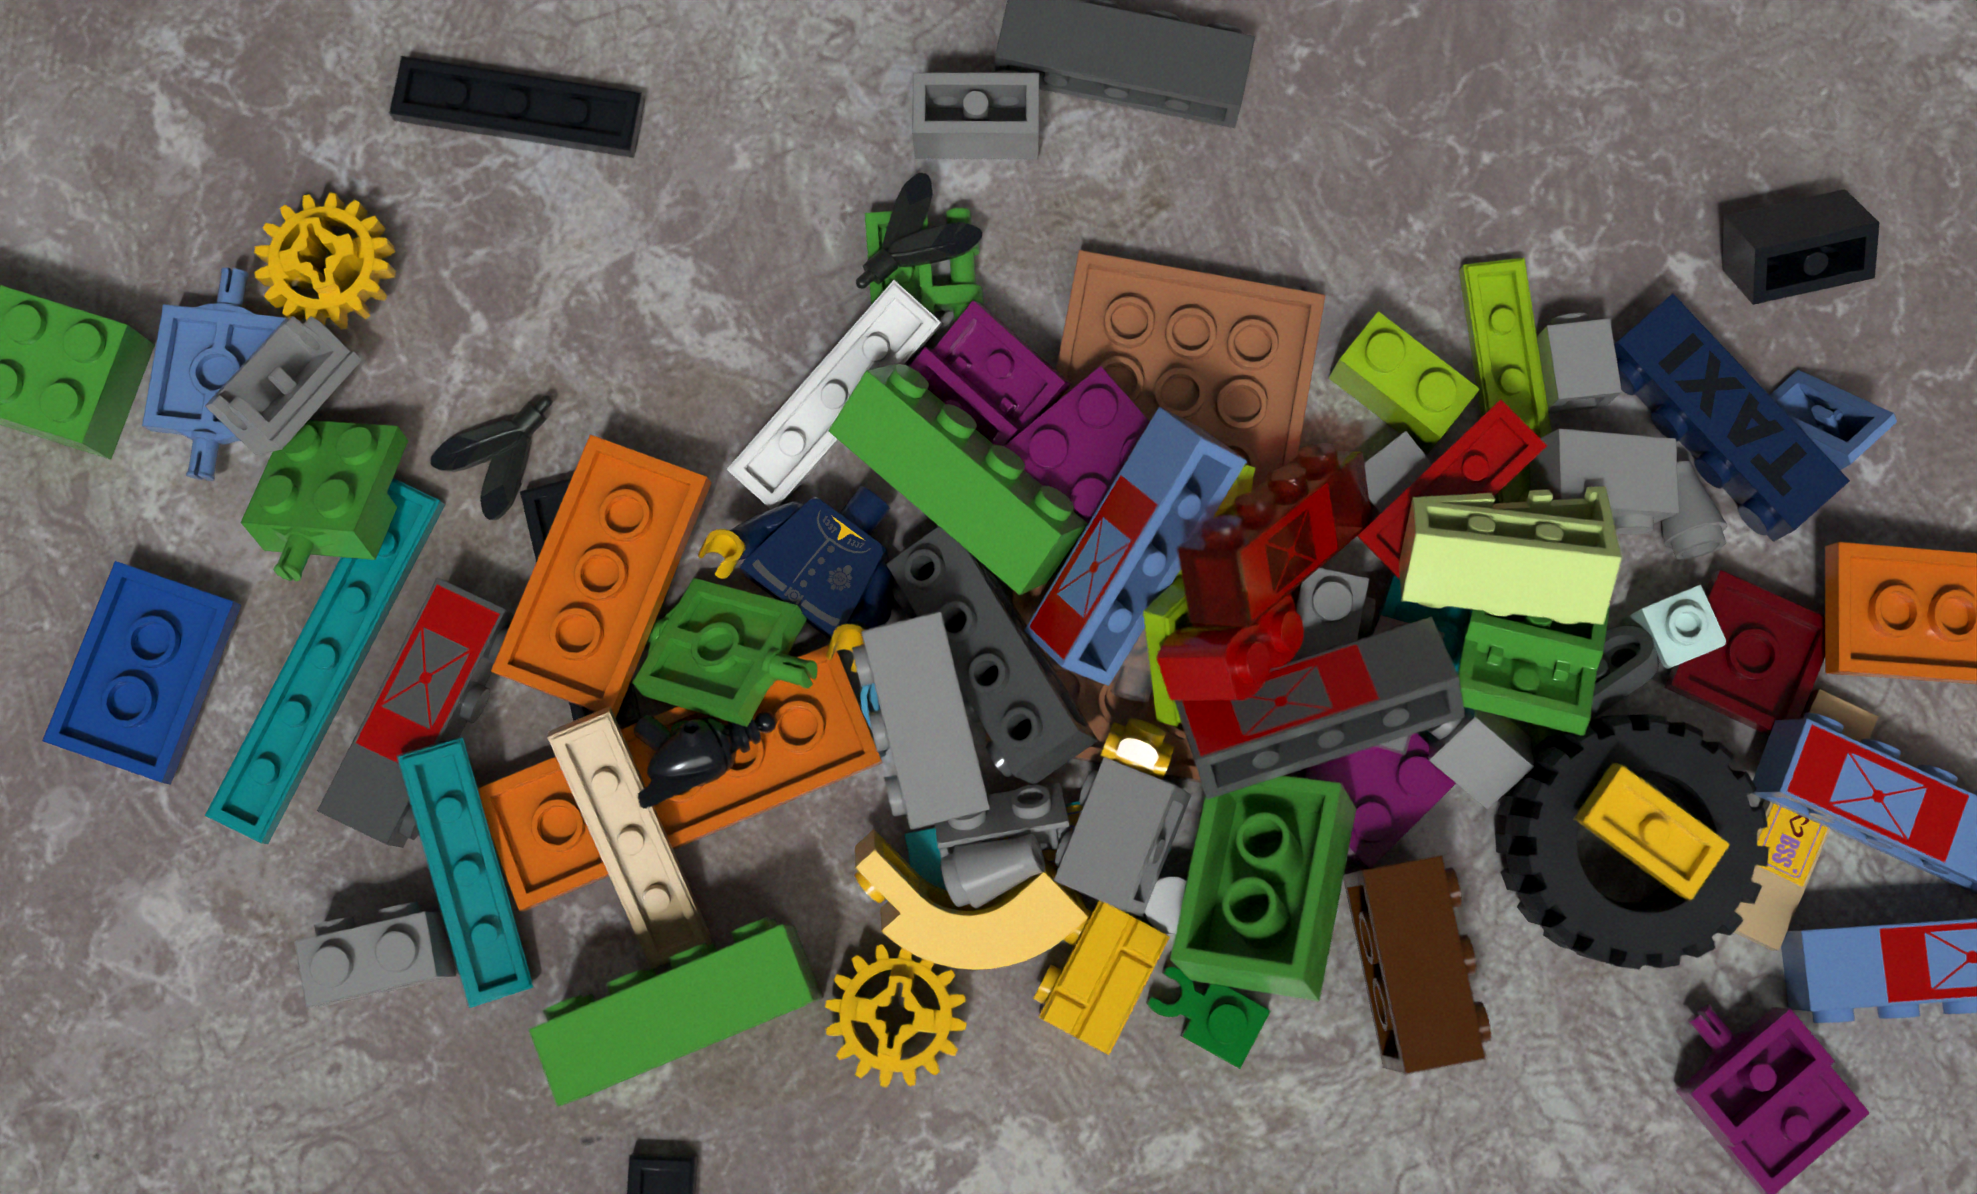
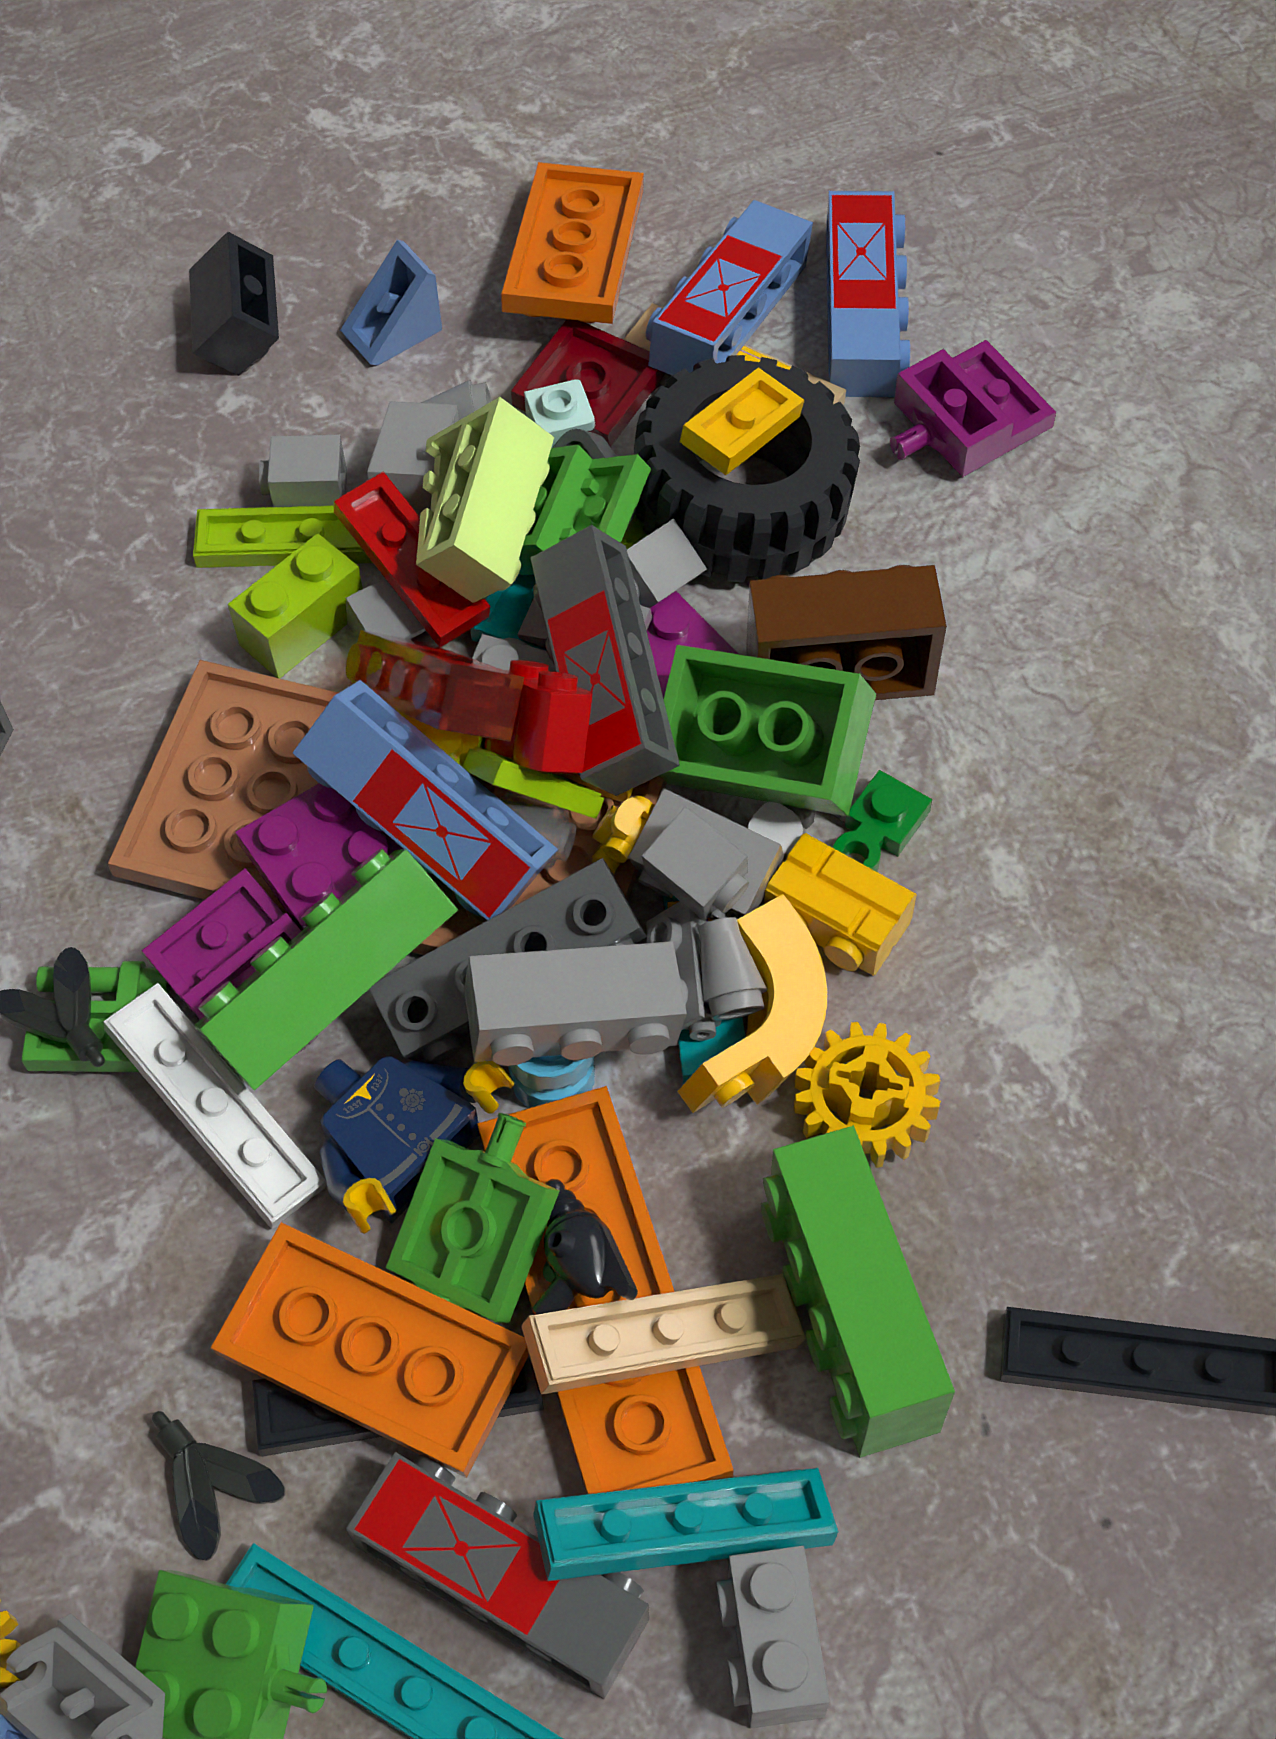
camera: 85 degrees left, 20 degrees down
dark blue brick [1614,293,1850,542] -> none
none -> light grey brick [642,806,749,921]

